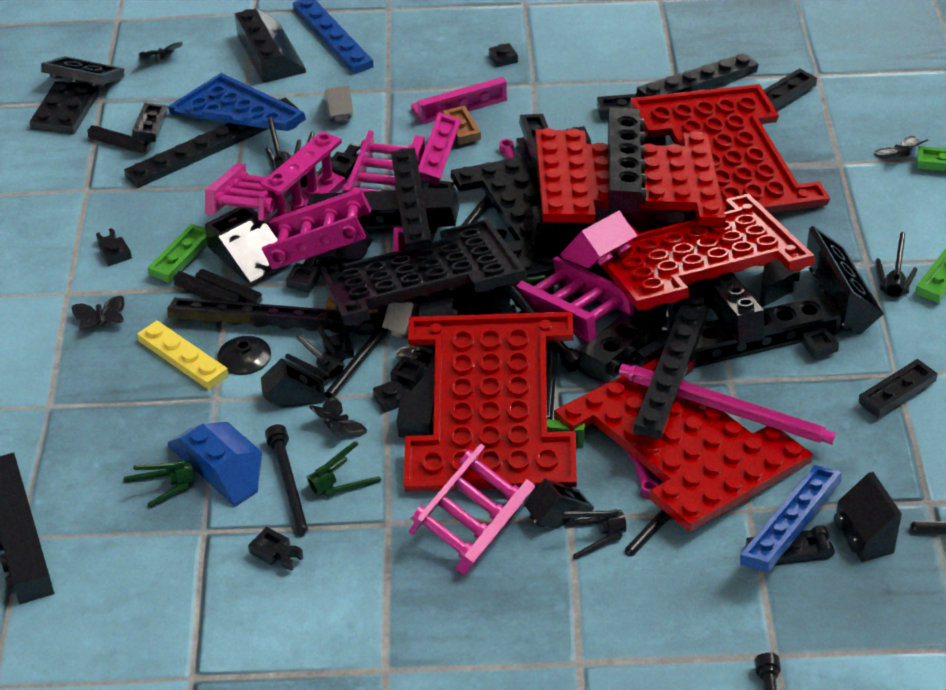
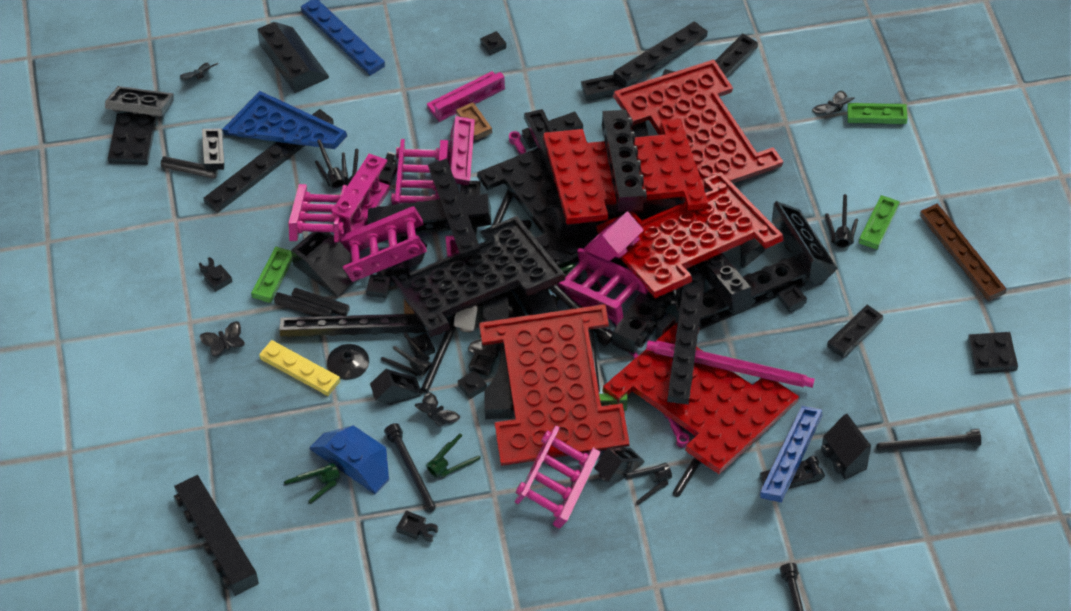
camera: 10 degrees left, 10 degrees up
light grey slope [323,85,353,122] -> none

